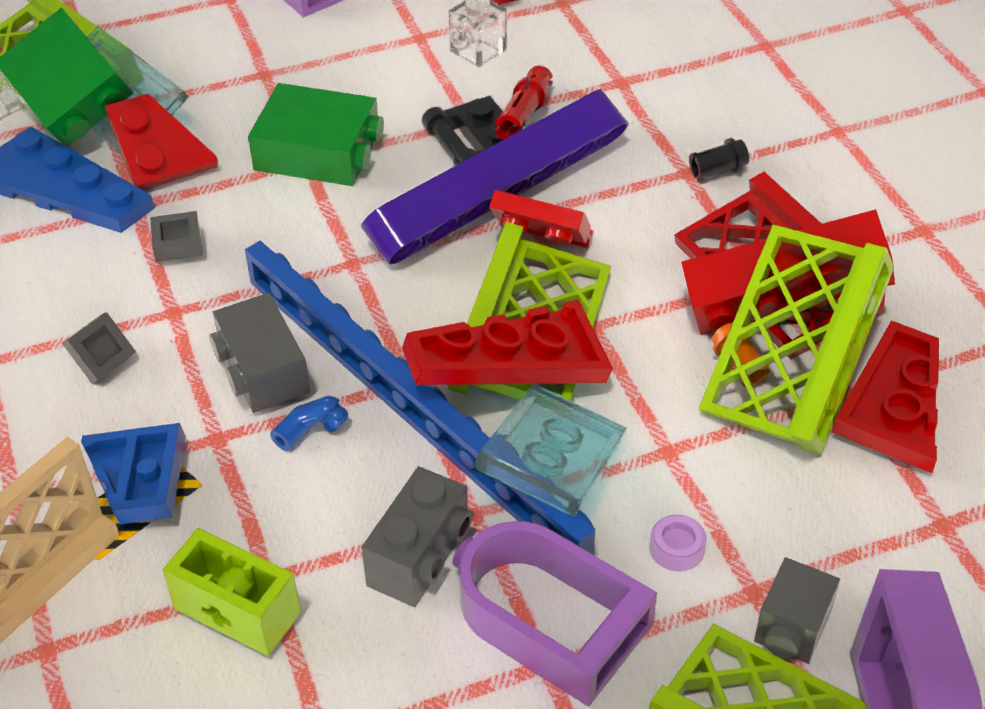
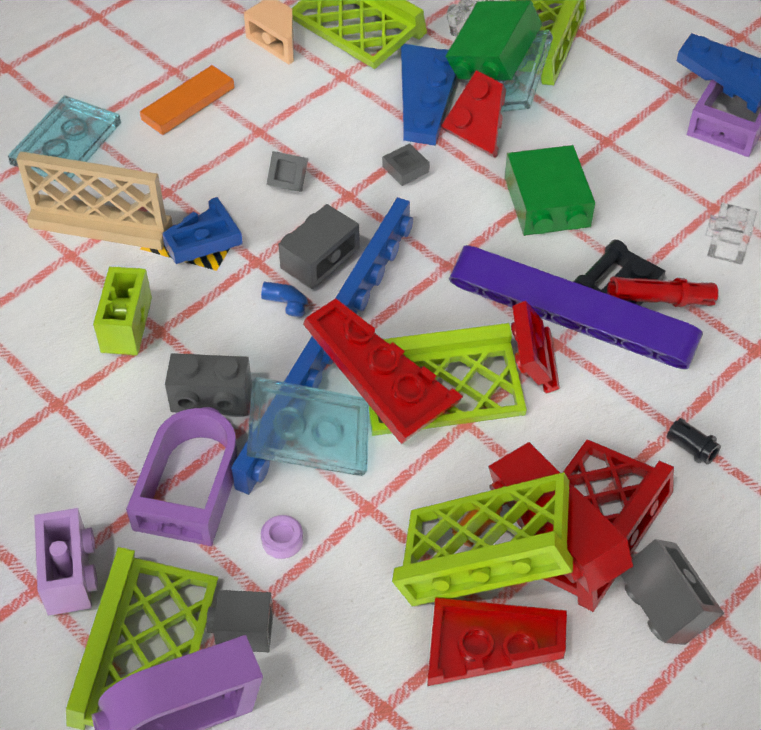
camera: 65 degrees right, 5 degrees up
none -> dark grey brick [621,539,724,645]

